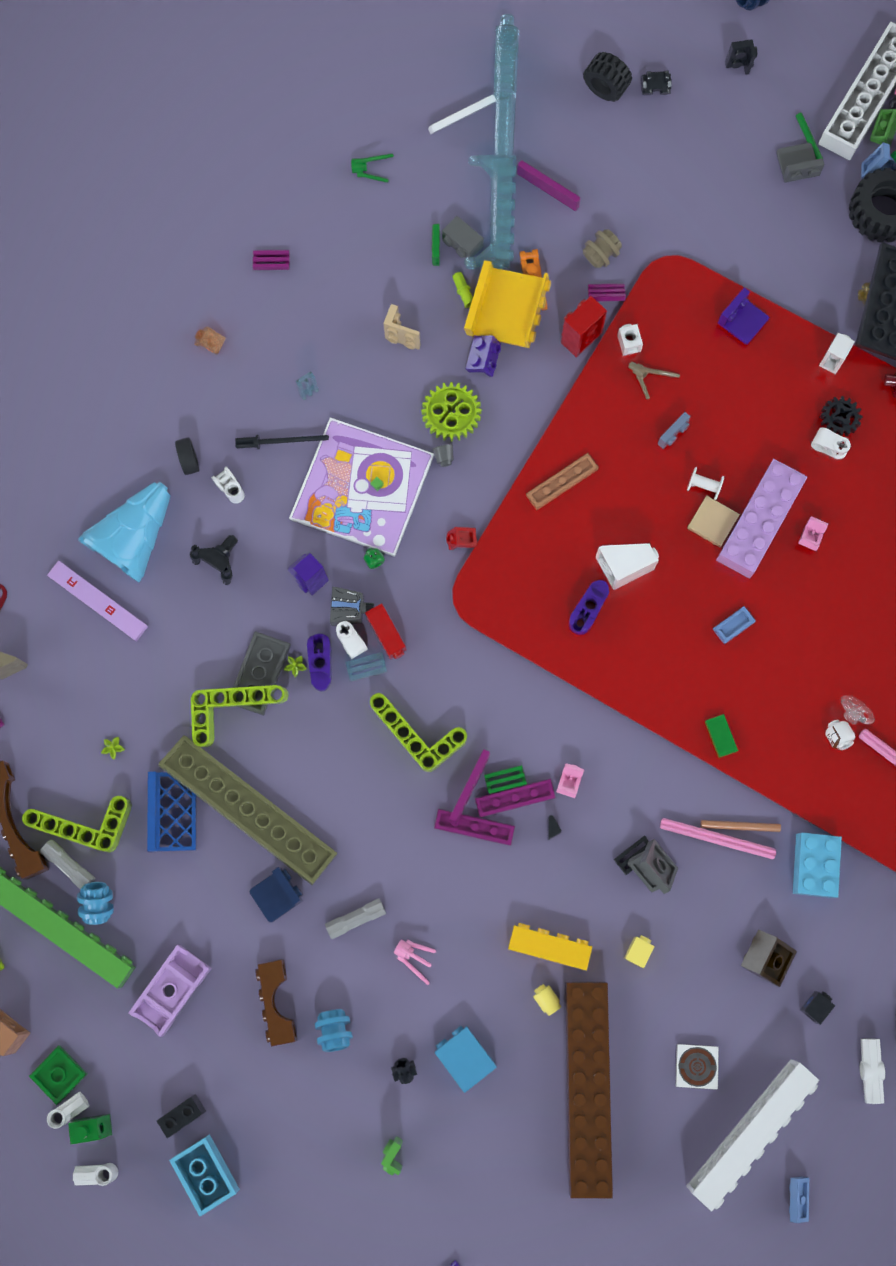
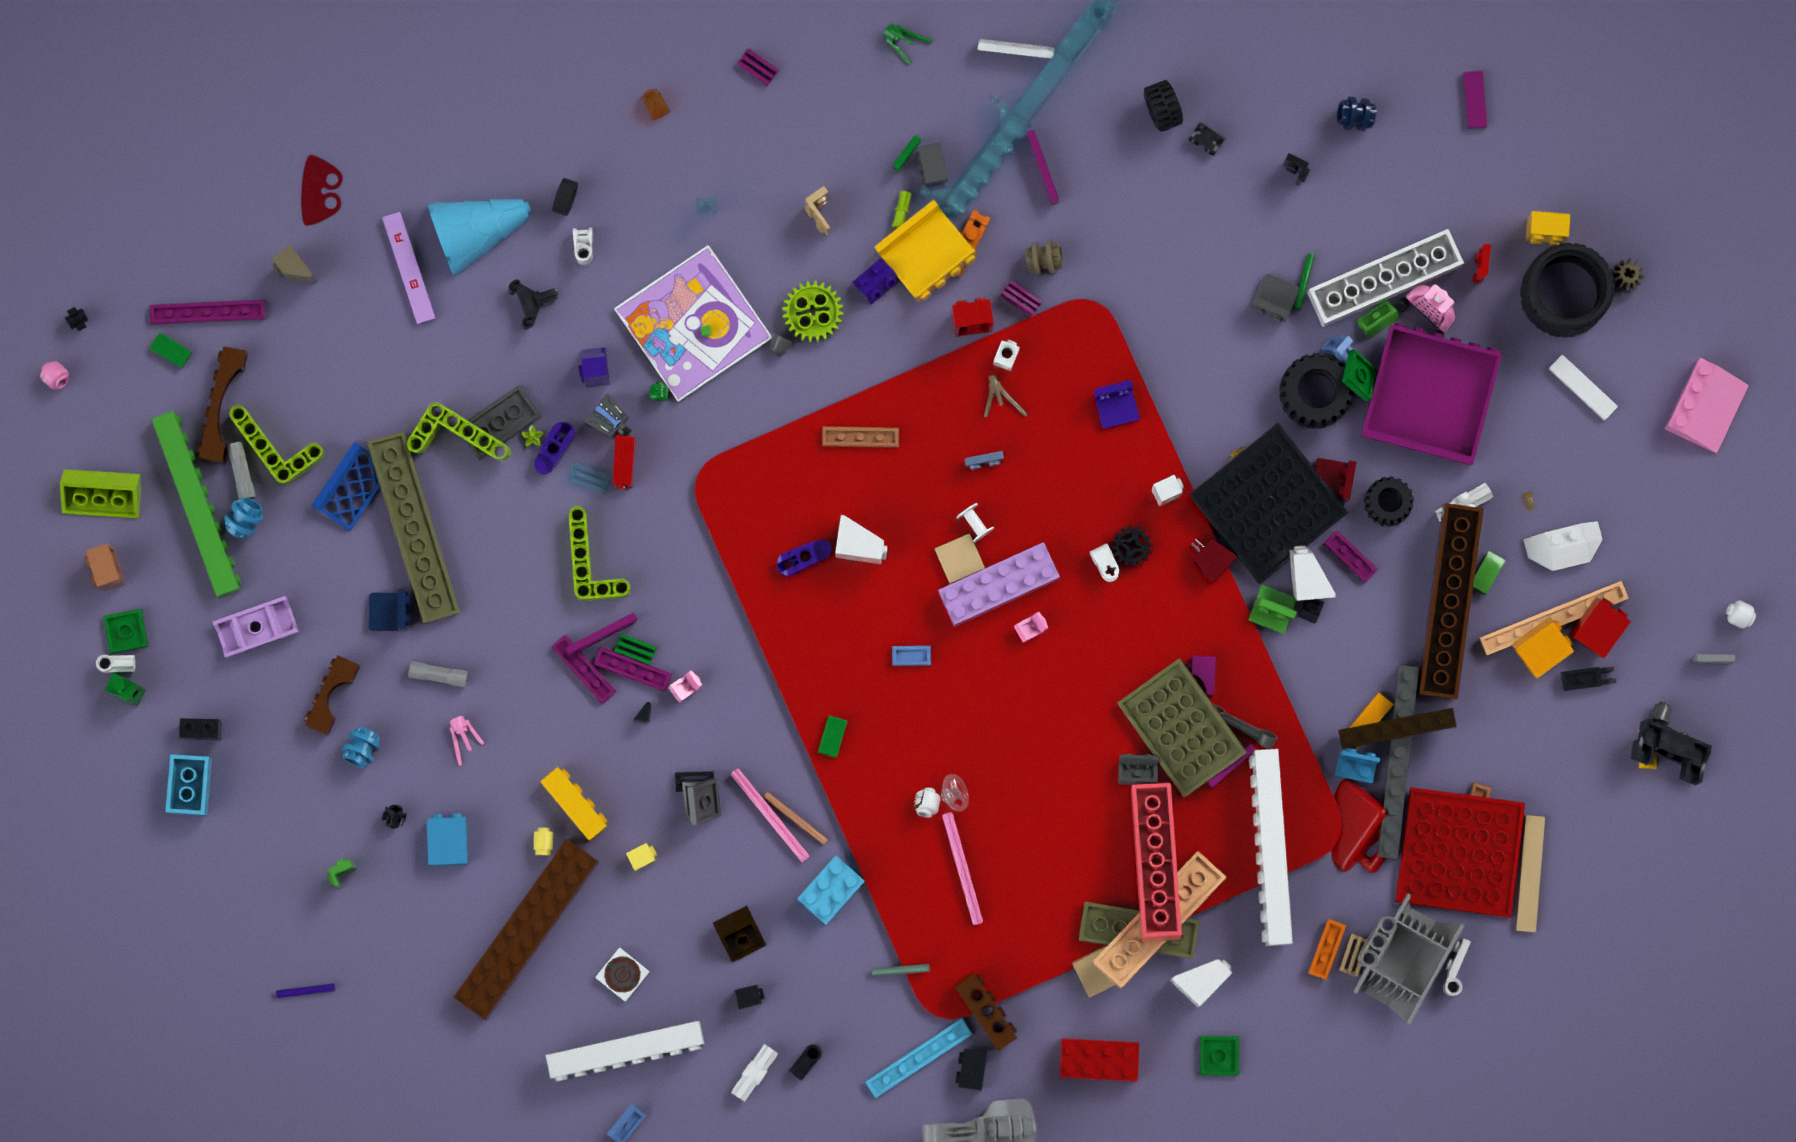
camera: 30 degrees right, 5 degrees up
white piece [73,1163,118,1186] -> none
lime plant [101,737,125,760] -> none
black piece [235,435,329,449] -> none
white piece [336,621,368,660] -> none
red bracket [446,527,477,550] -> none

